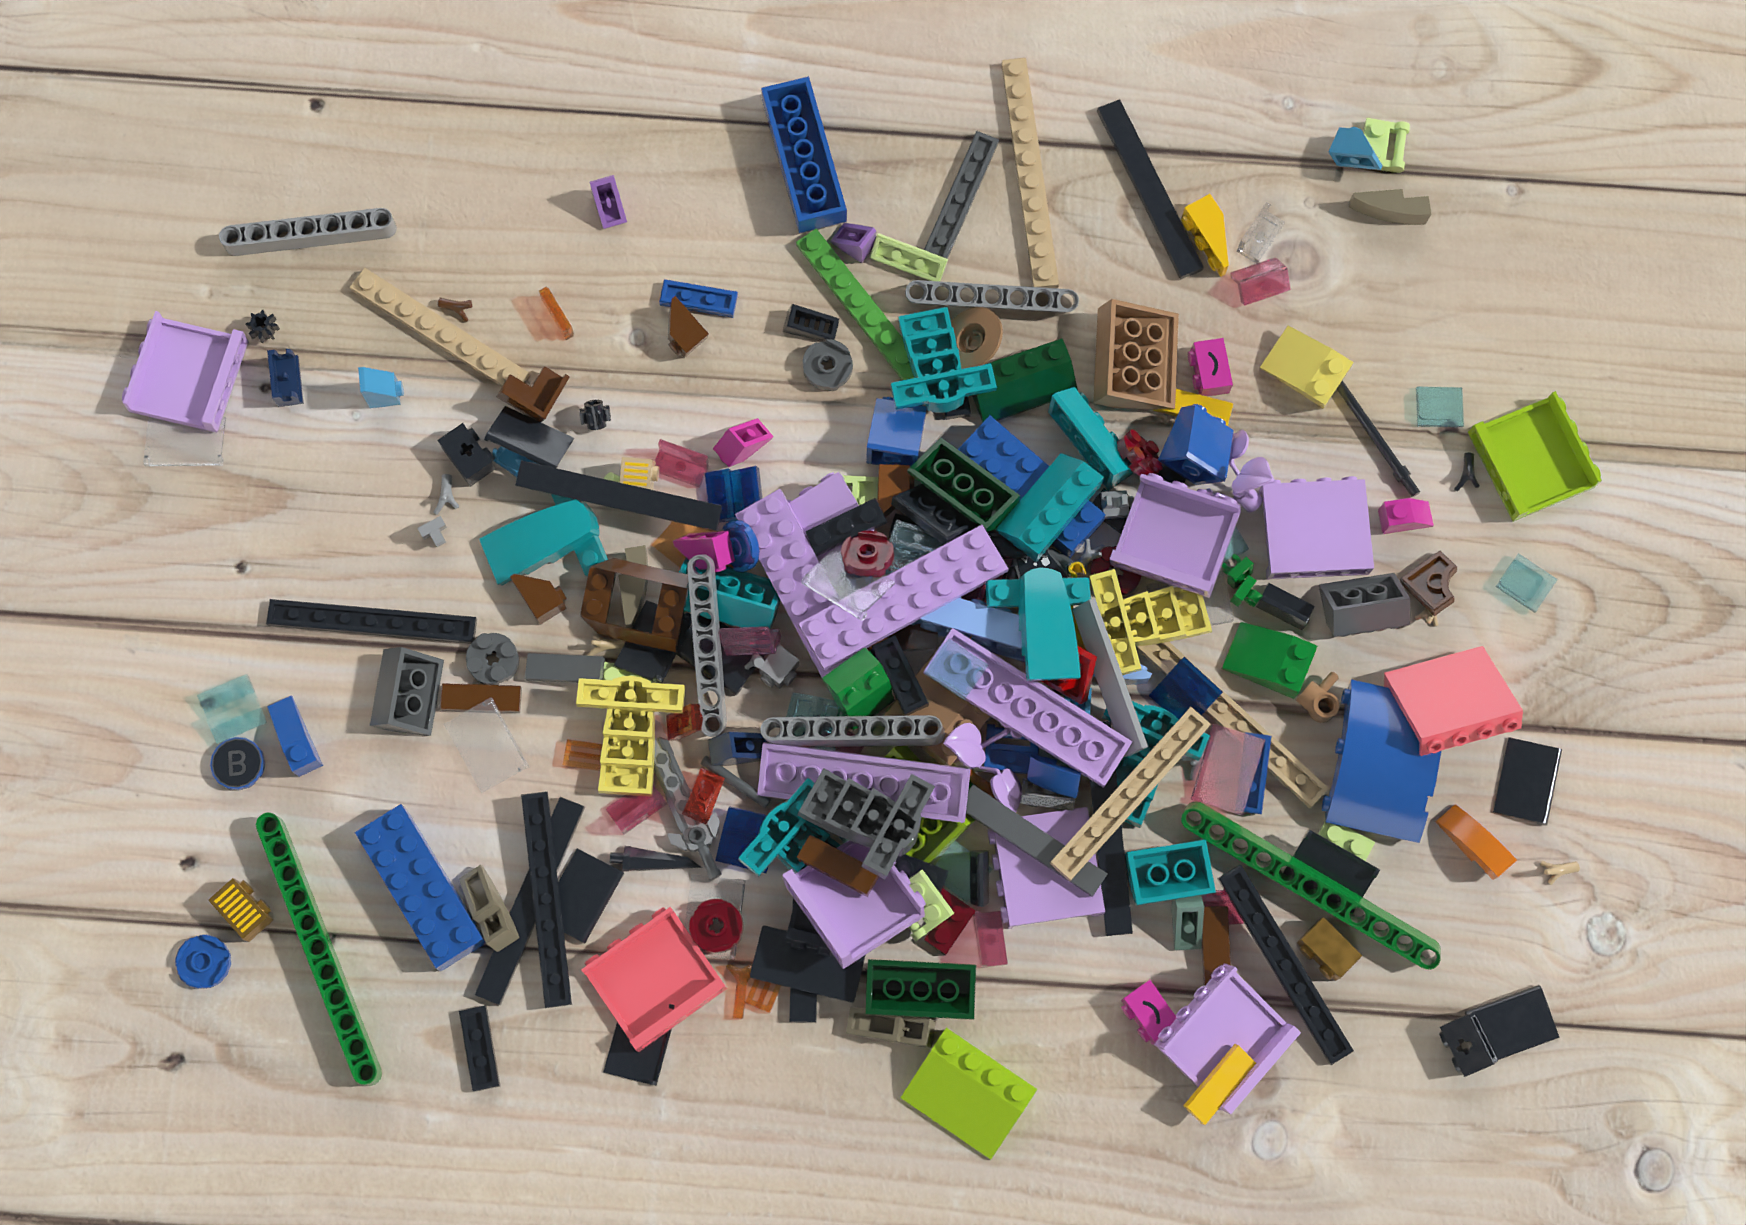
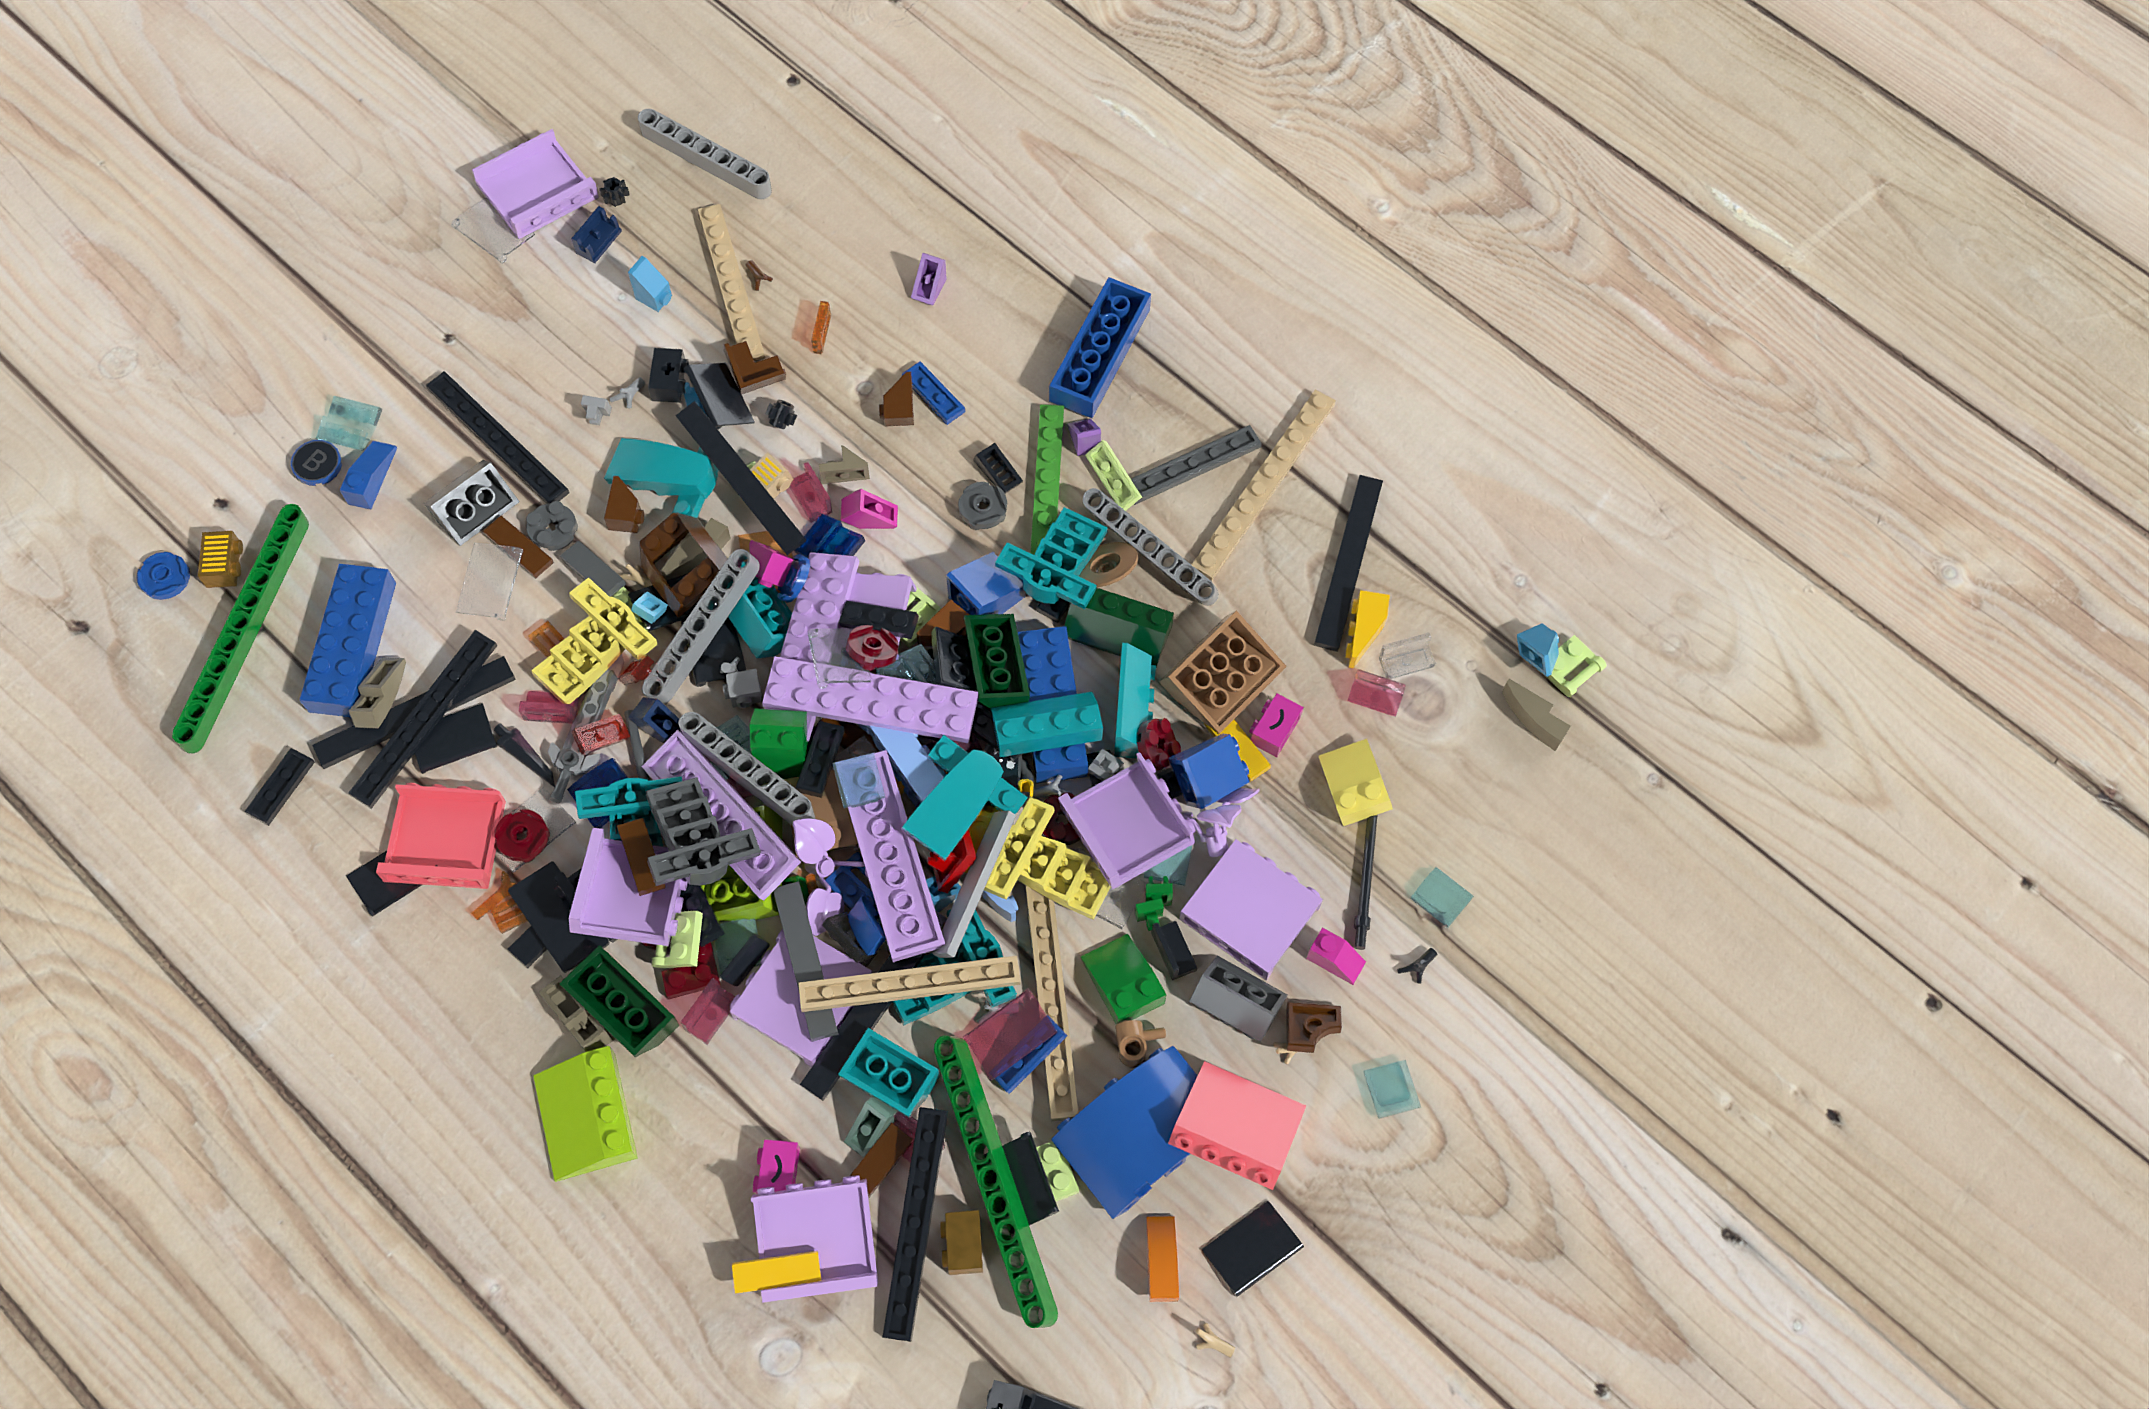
camera: 40 degrees right, 10 degrees down
clear pink panel [719,627,782,655] -> none
clear blue slope [1149,656,1223,719] -> none
lime panel [1468,391,1602,522] -> none
none -> medium azure plate [631,592,668,624]
none -> dark tan slope [819,445,870,484]

